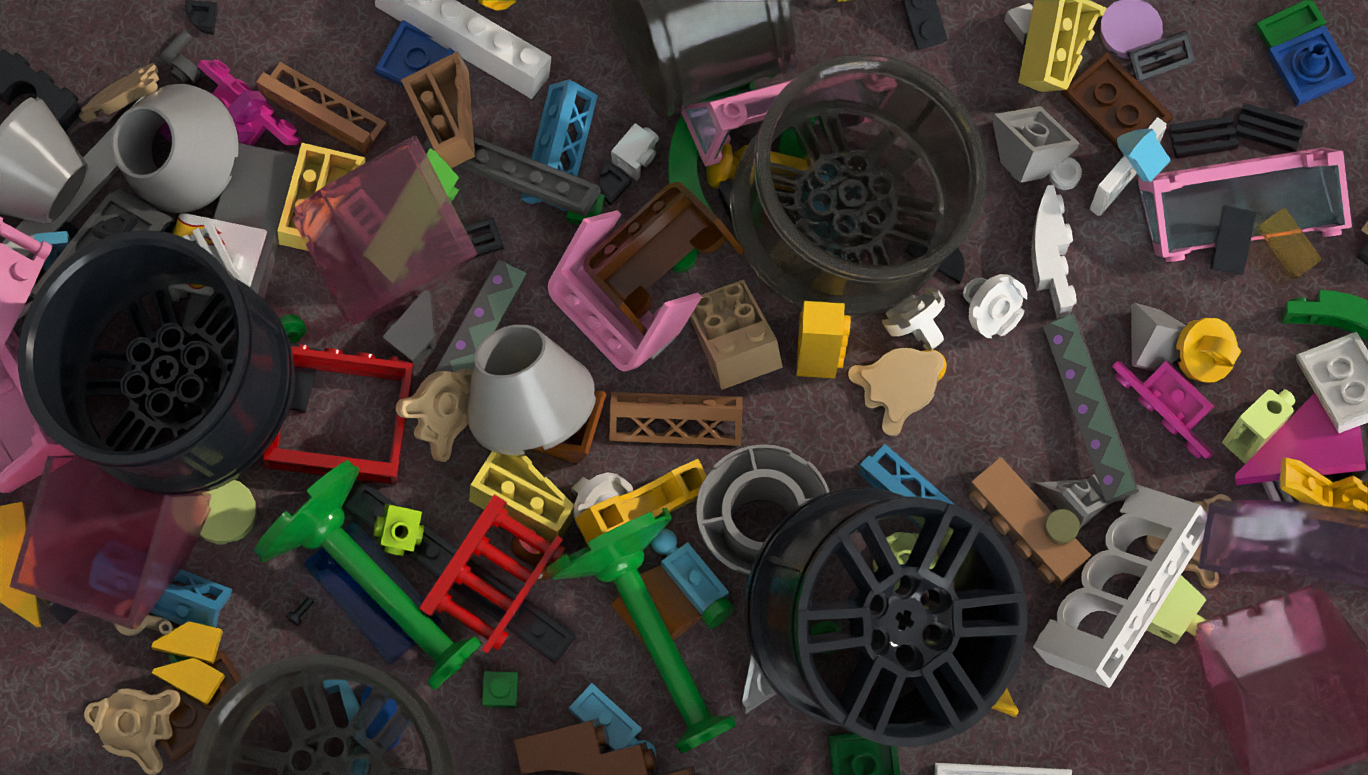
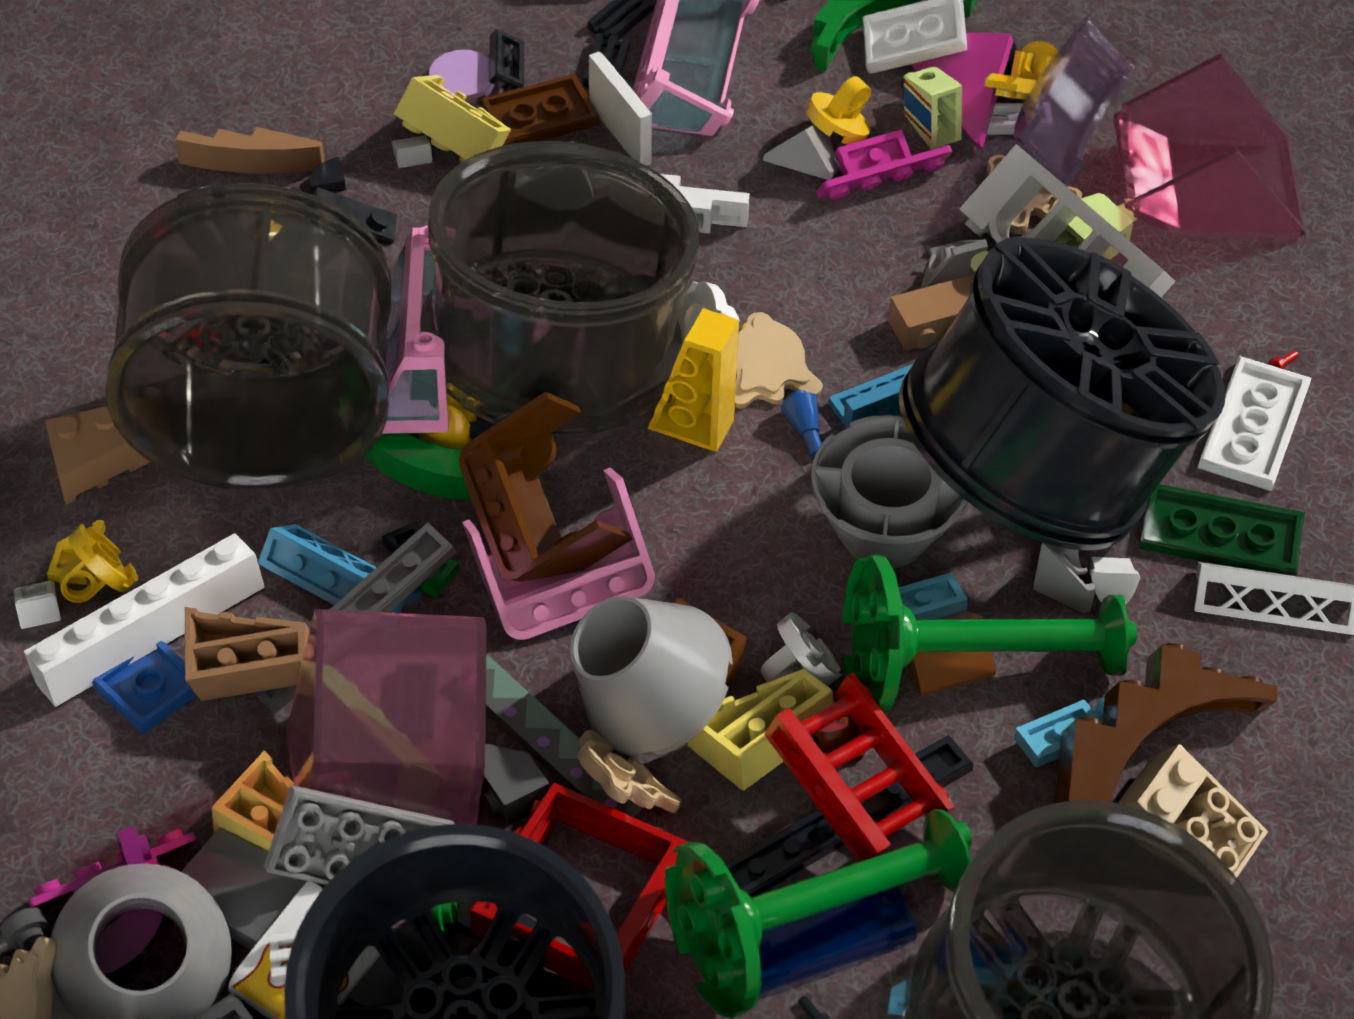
camera: 70 degrees left, 20 degrees down
medium nougat fence [256,62,387,155] -> none
lime brick [373,504,424,556] -> none
green plate [482,671,518,708] -> none
yellow arch [575,459,707,547] -> none
medium nougat fence [609,392,743,446] -> none
white brick [611,123,659,181] -> none
tan slope [690,280,783,390] -> none
green tile [701,597,735,629] -> none
white tile [963,274,1027,338] -> none
tile [1043,313,1139,504] -> none
medium azure tile [1117,129,1171,182] -> none
black tile [1210,205,1256,275] -> none
clear yellow tile [1257,207,1323,279] -> none
none -> light grey tile [264,785,455,885]
none -> blue cone [781,390,822,458]
none -> white tile [1089,557,1140,605]

